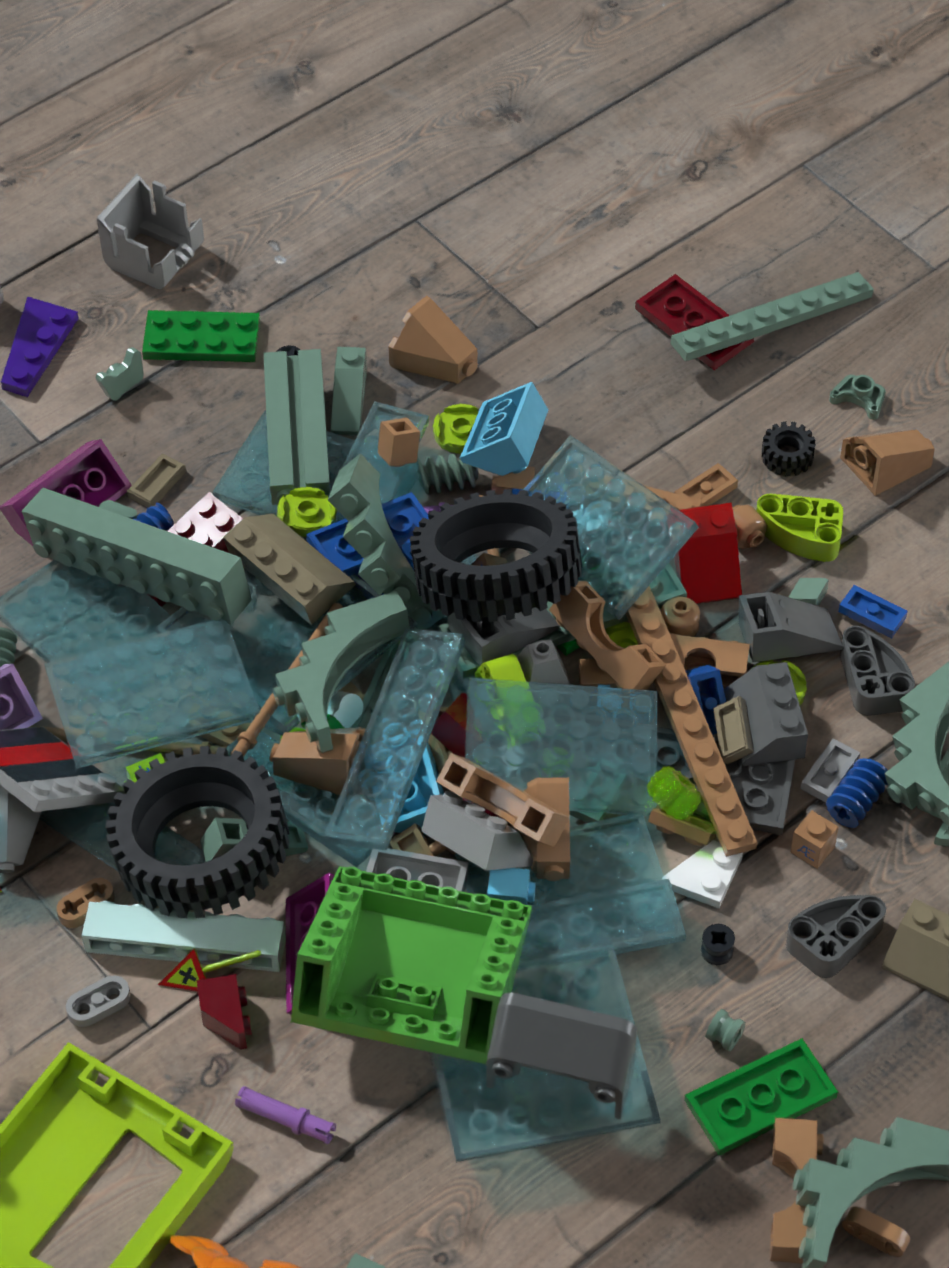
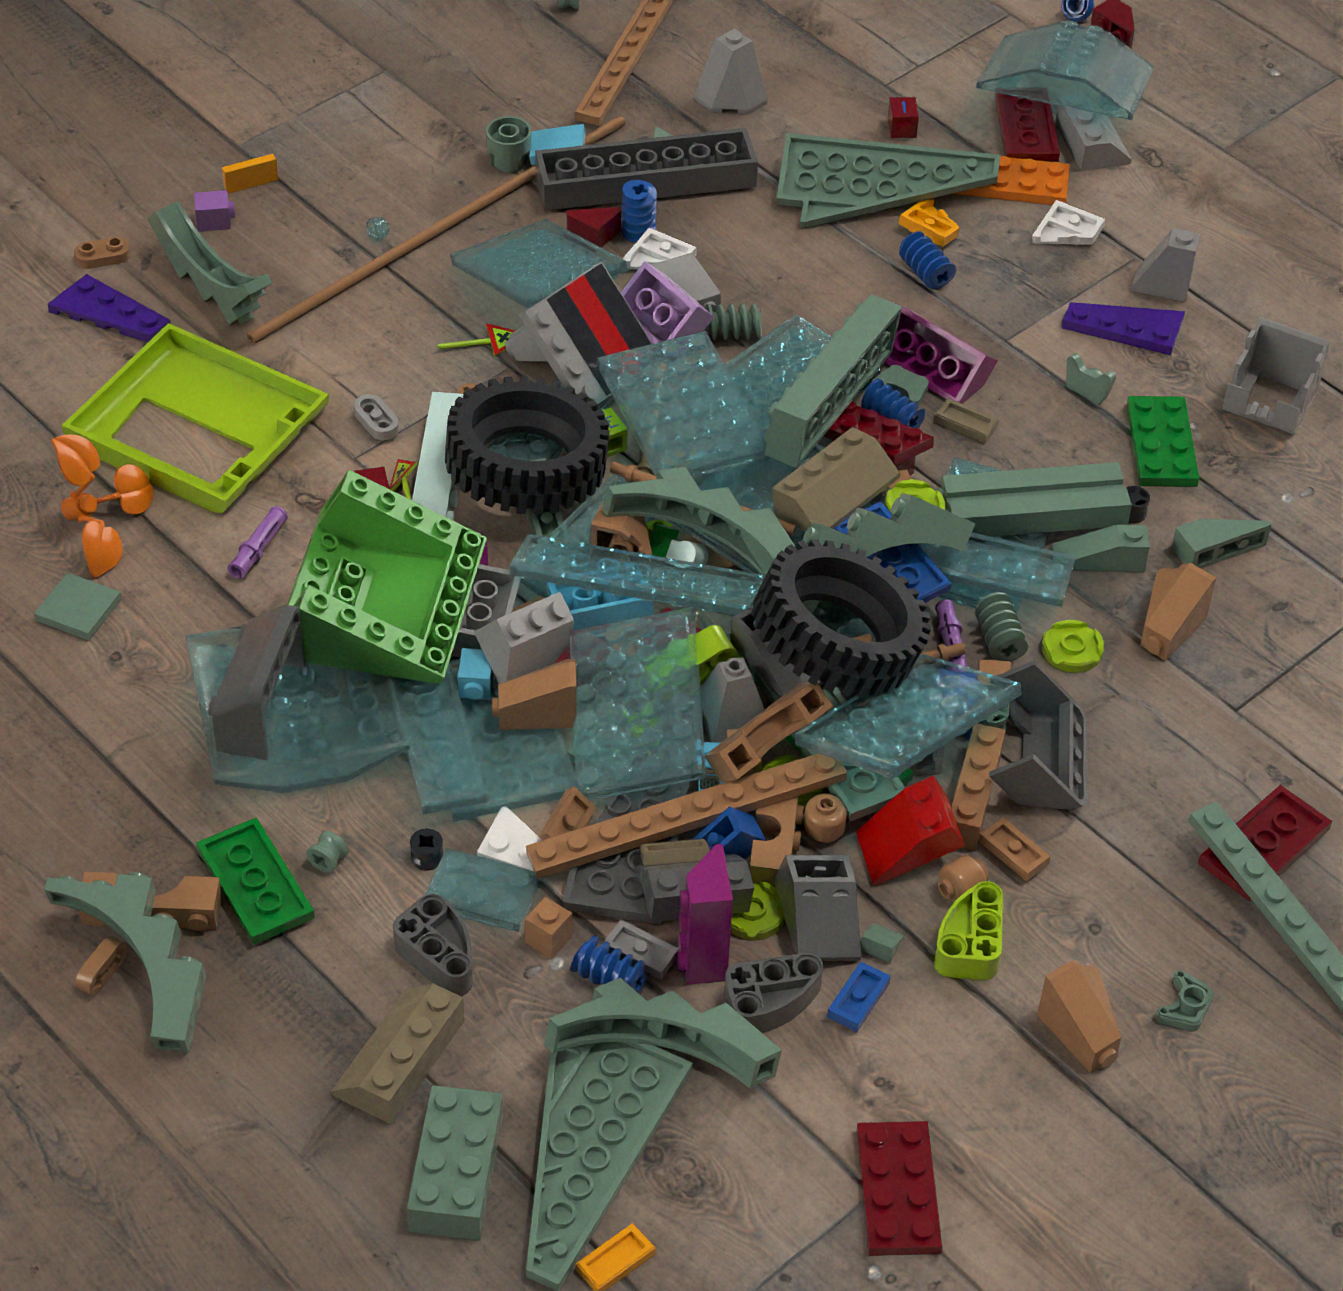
camera: 85 degrees right, 5 degrees down
medium nougat brick [377,417,420,467] -> none
medium nougat arch [436,753,570,847] -> none
medium azure slope [460,382,548,476] -> none
clear neon green gear [647,766,702,820] -> none
black tyre [761,421,816,476] -> none
none -> clear light blue plate [425,848,541,932]
none -> magenta slope [677,844,733,985]
none -> dark grey windscreen [989,660,1087,810]
none -> sand green slope [1171,519,1272,568]

